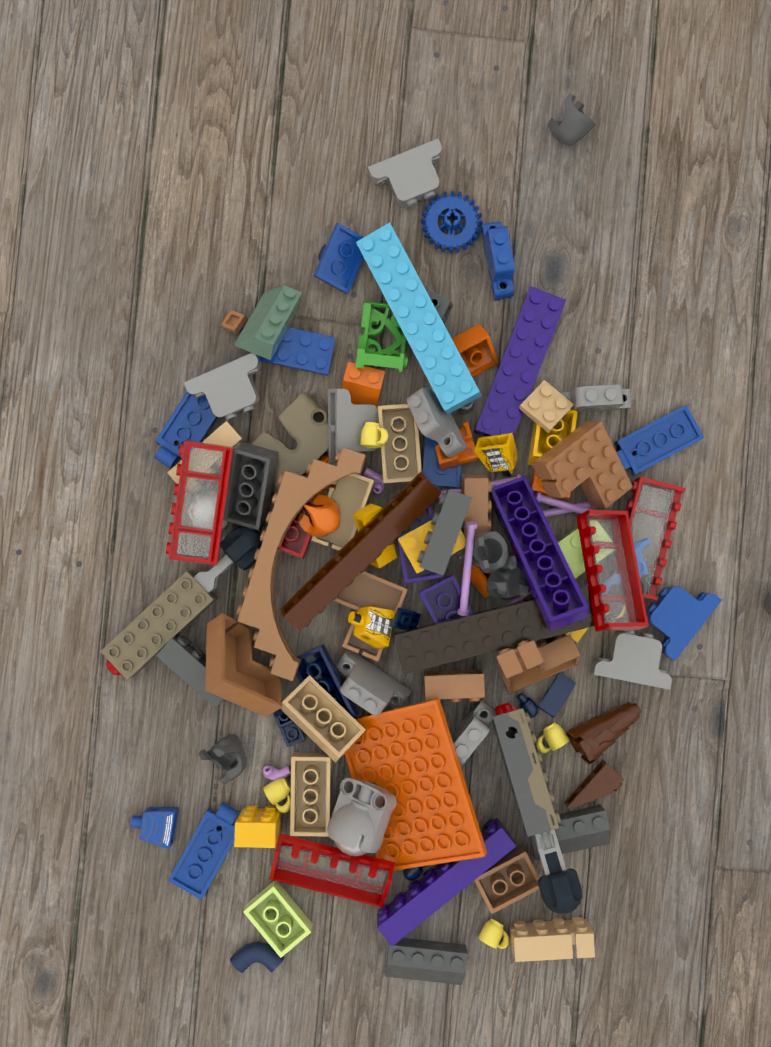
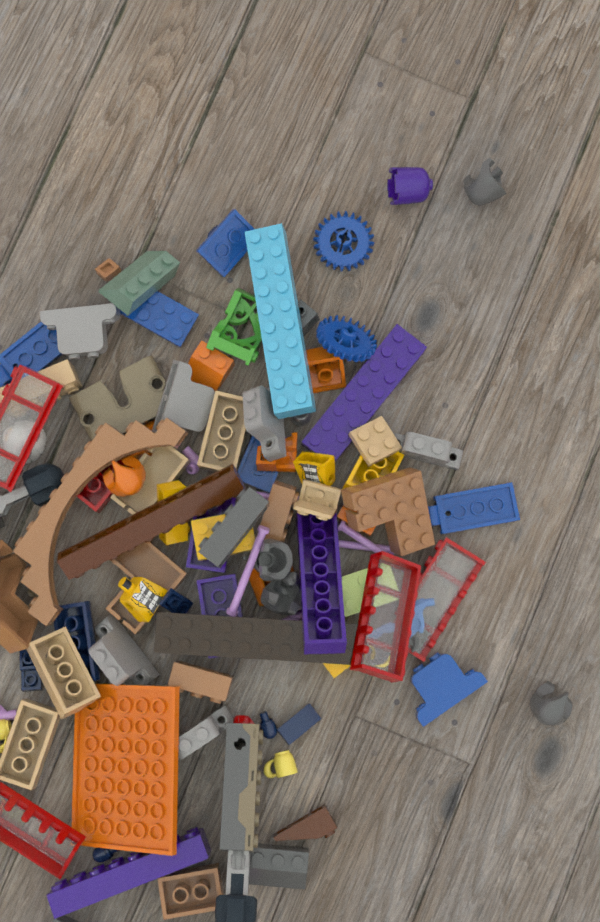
camera: 15 degrees right, 5 degrees down
dark grey brick [223,442,279,531] -> none
light grey piece [327,778,397,856] -> none
light yellow piece [360,422,389,448] -> none
light grey brick [368,138,442,208] -> none
blue brick [480,221,515,301] -> none
medium nougat piece [496,634,581,695] -> none
reddish brown cone [566,702,641,765] -> none
light grey brick [590,630,672,690] -> none
none -> tan bracket [293,479,342,521]
none -> blue gear [316,315,377,362]
none -> dark purple cylinder [387,167,433,205]

